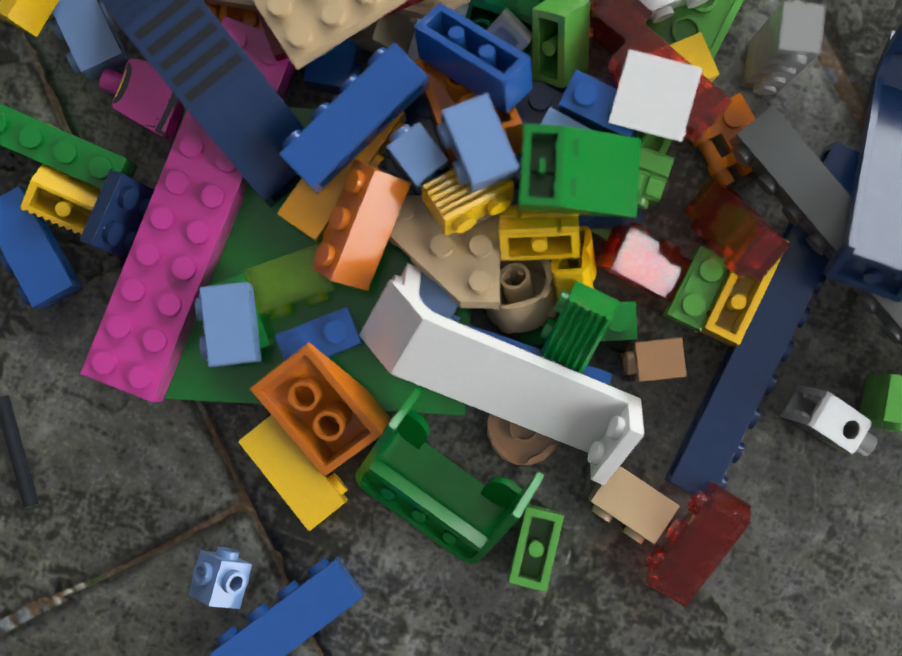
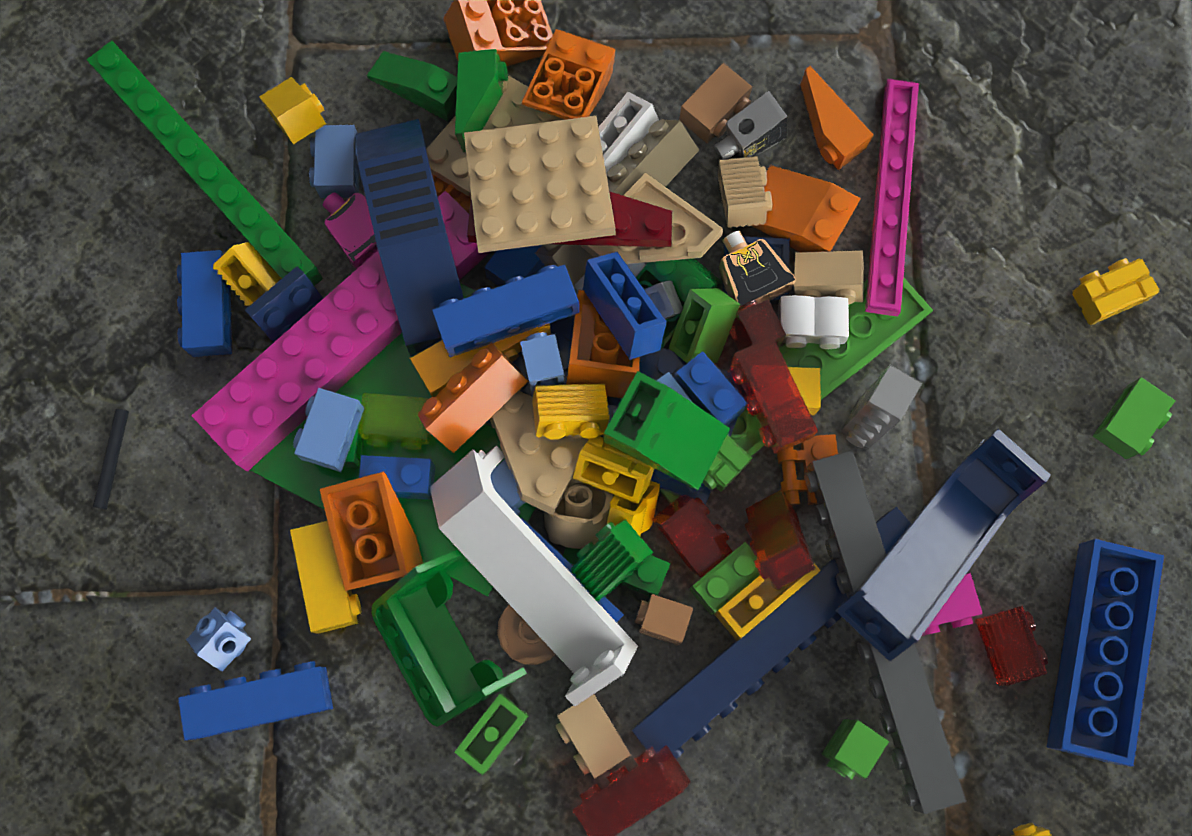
camera: 20 degrees right, 10 degrees down
medium blue brick [437,93,519,194] -> none
white sticker [609,49,703,142] -> none
light grey torso [779,385,878,456] -> none

